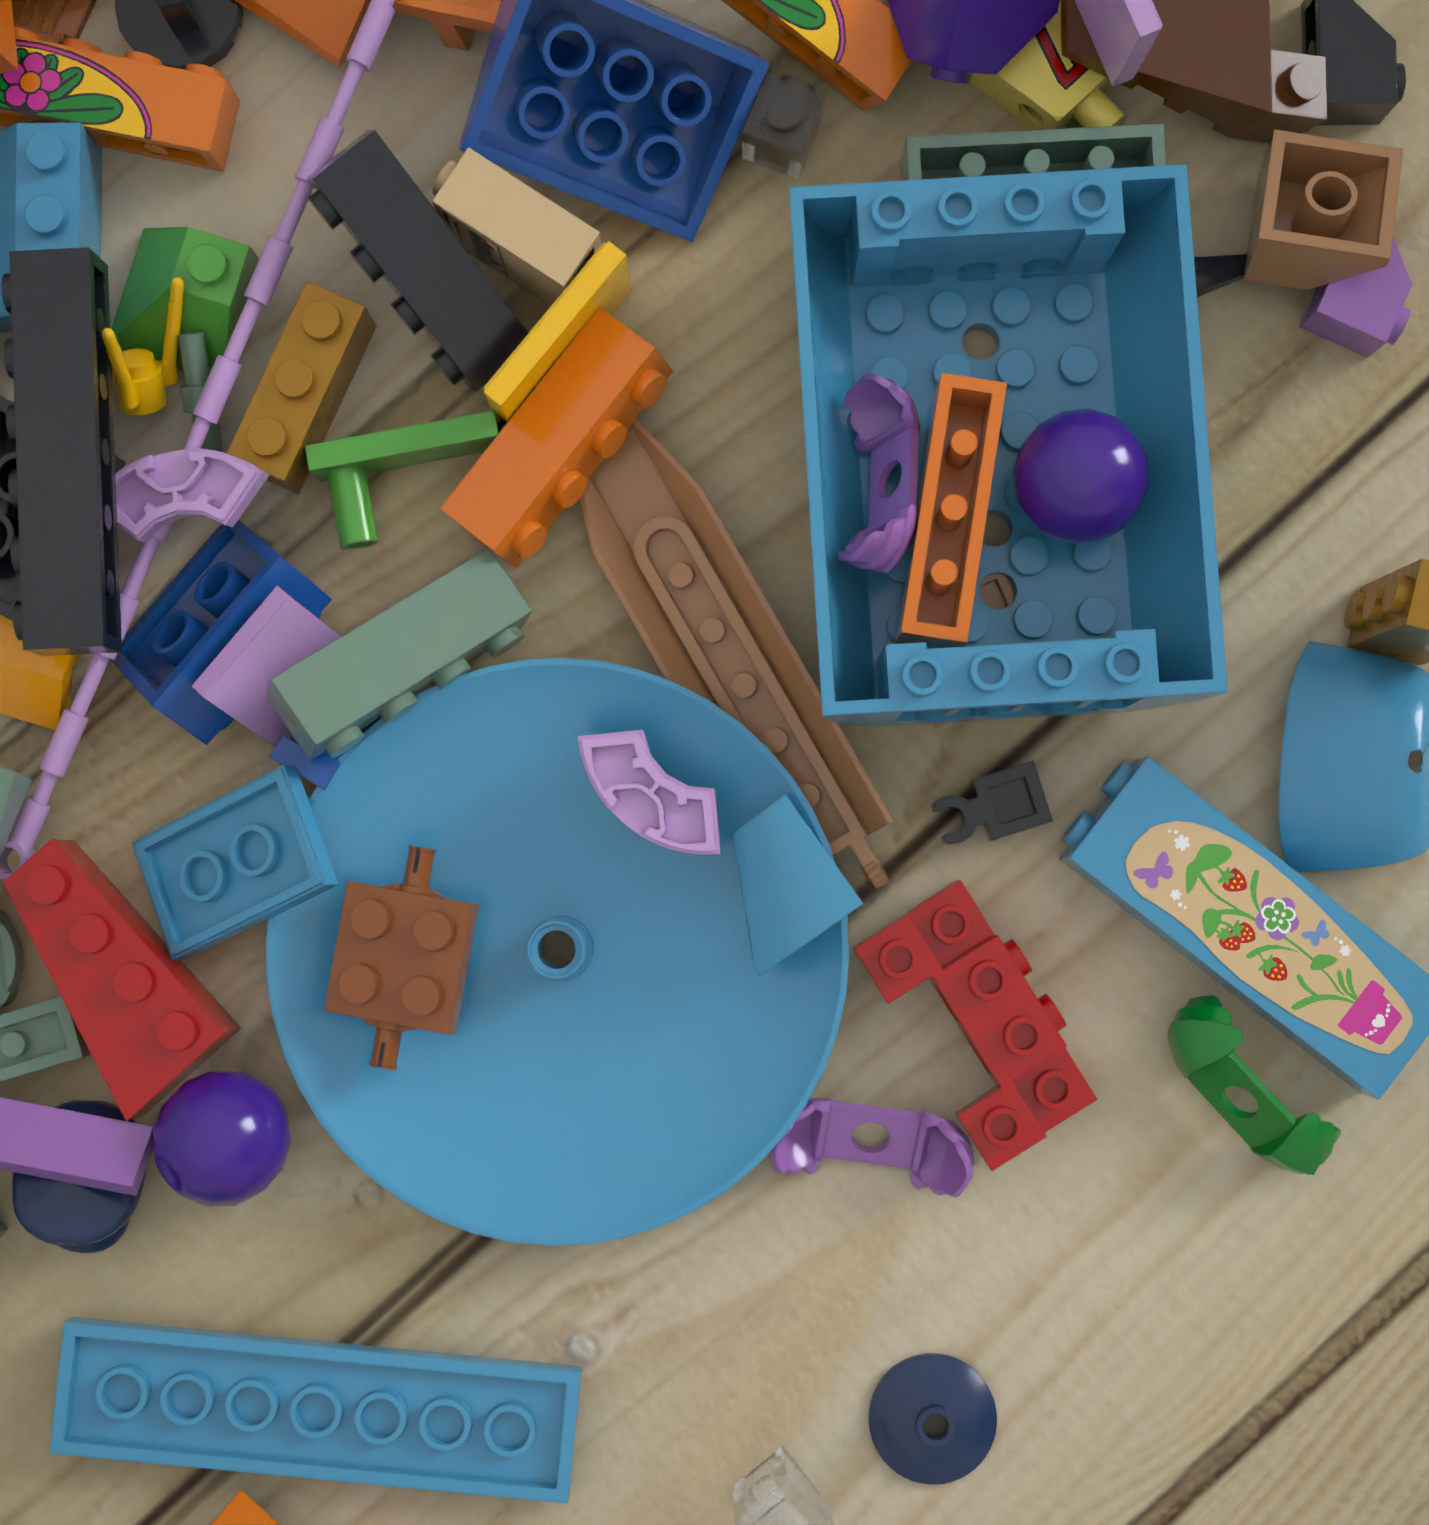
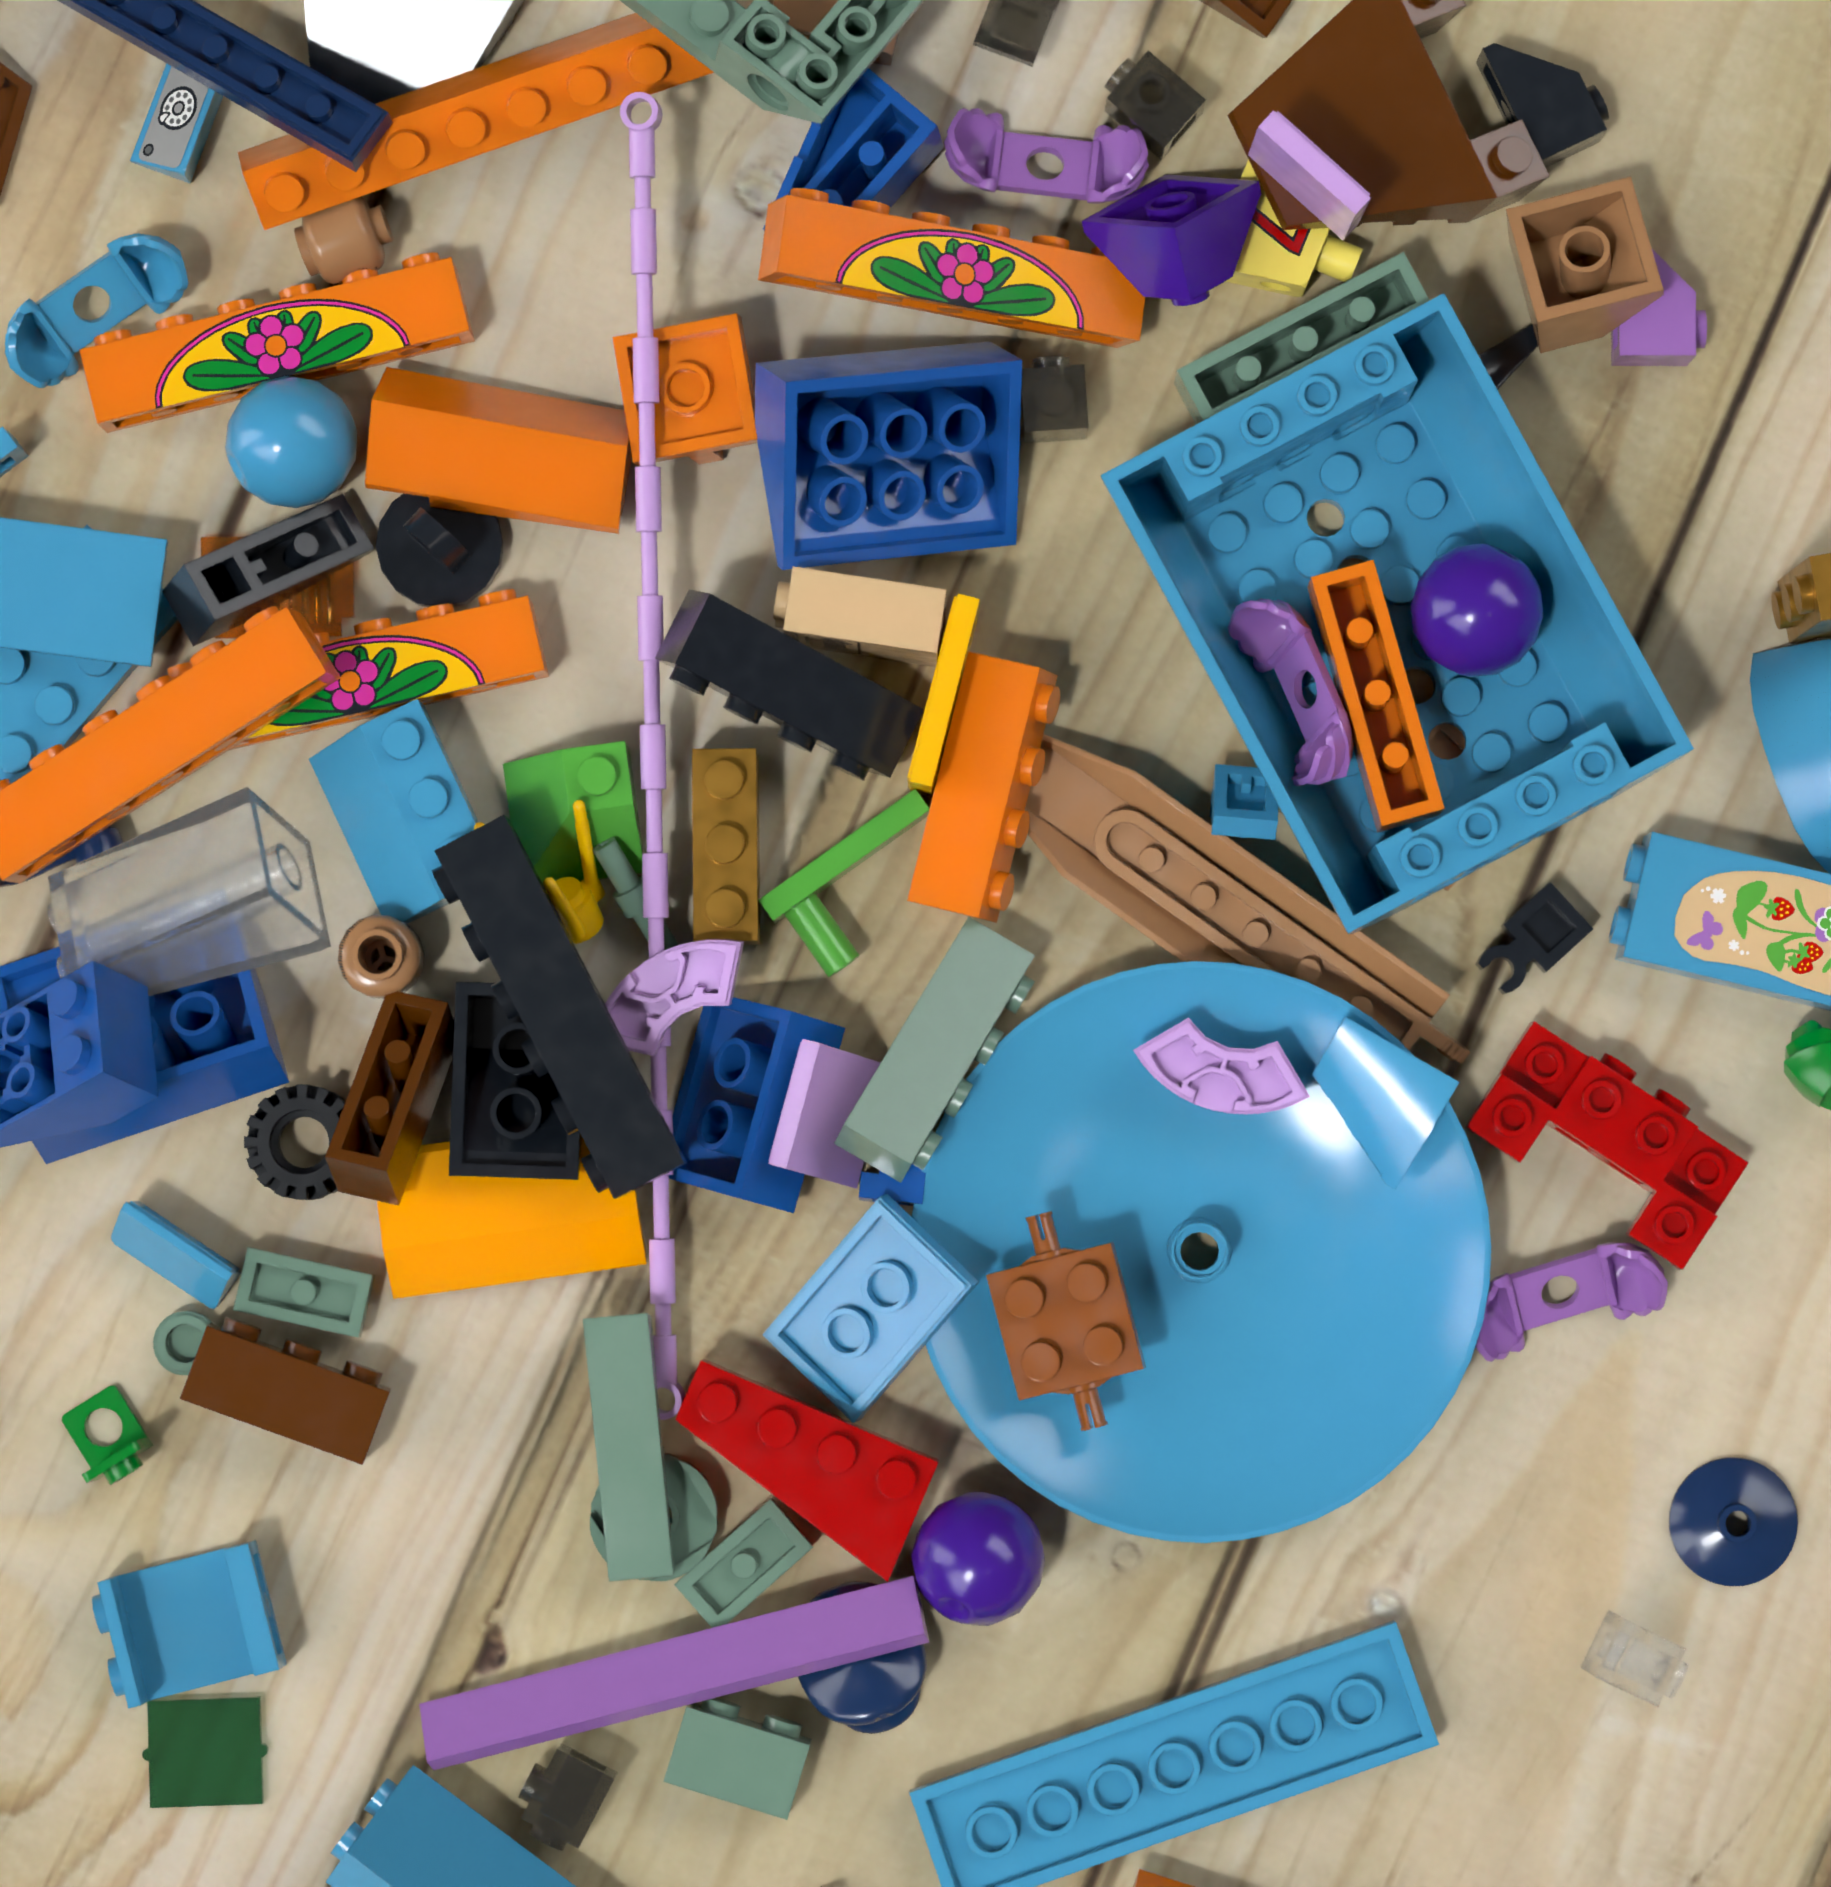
camera: 20 degrees left, 0 degrees up
none -> dark azure bracket [1210,764,1278,840]

